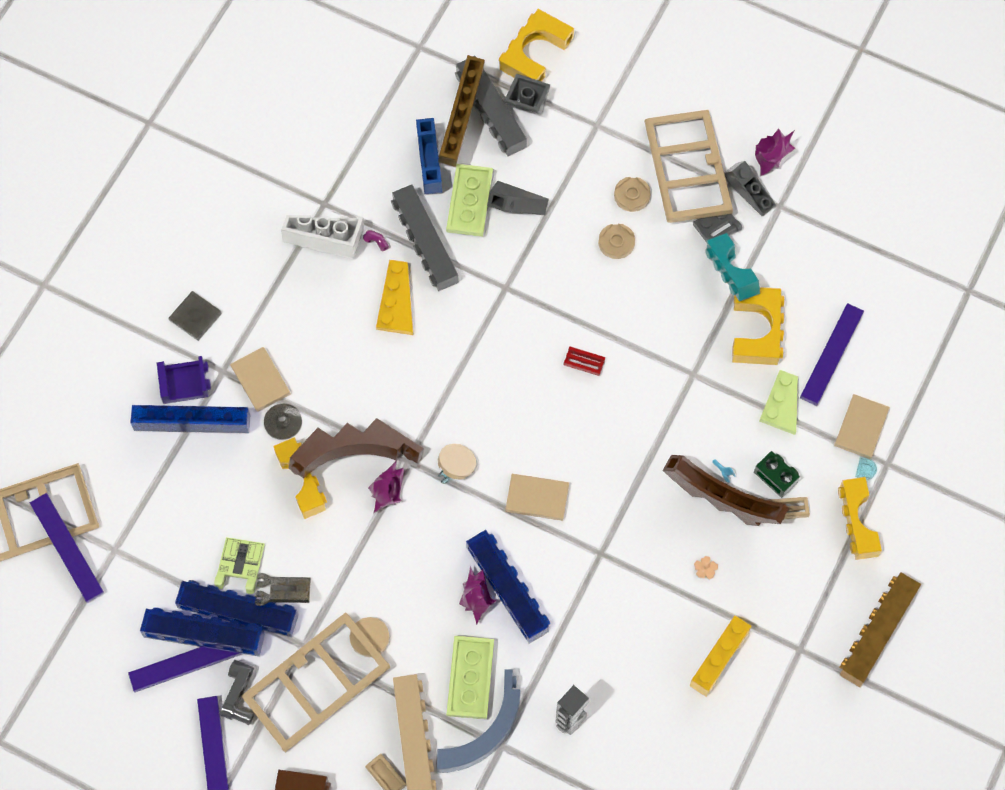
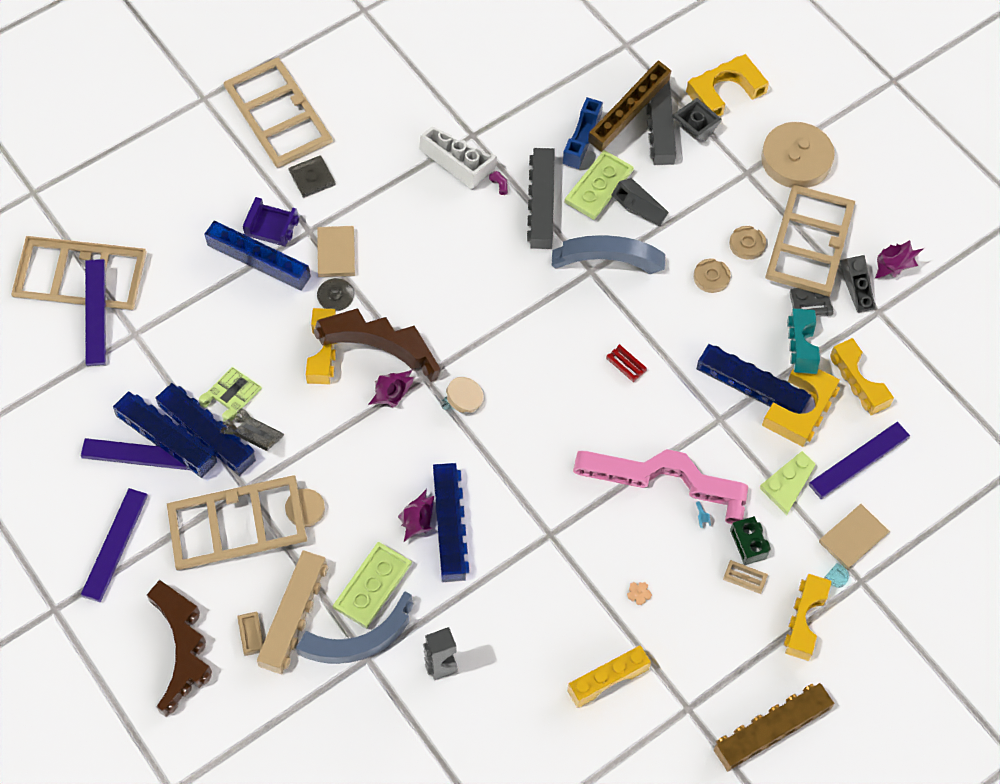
camera: 25 degrees right, 5 degrees down
dark grey beam [220,660,254,725] -> none
yellow wing [376,259,413,335] -> none
tan tile [505,473,569,521] -> none
reddish brown arch [662,455,789,526] -> none
none -> tan door [223,57,333,168]
none -> sand blue arch [551,235,665,274]
none -> bright pink beam [573,449,749,525]
none -> clear blue brick [696,344,811,414]
none -> tan brick [761,122,835,188]
none -> yellow arch [830,338,894,415]

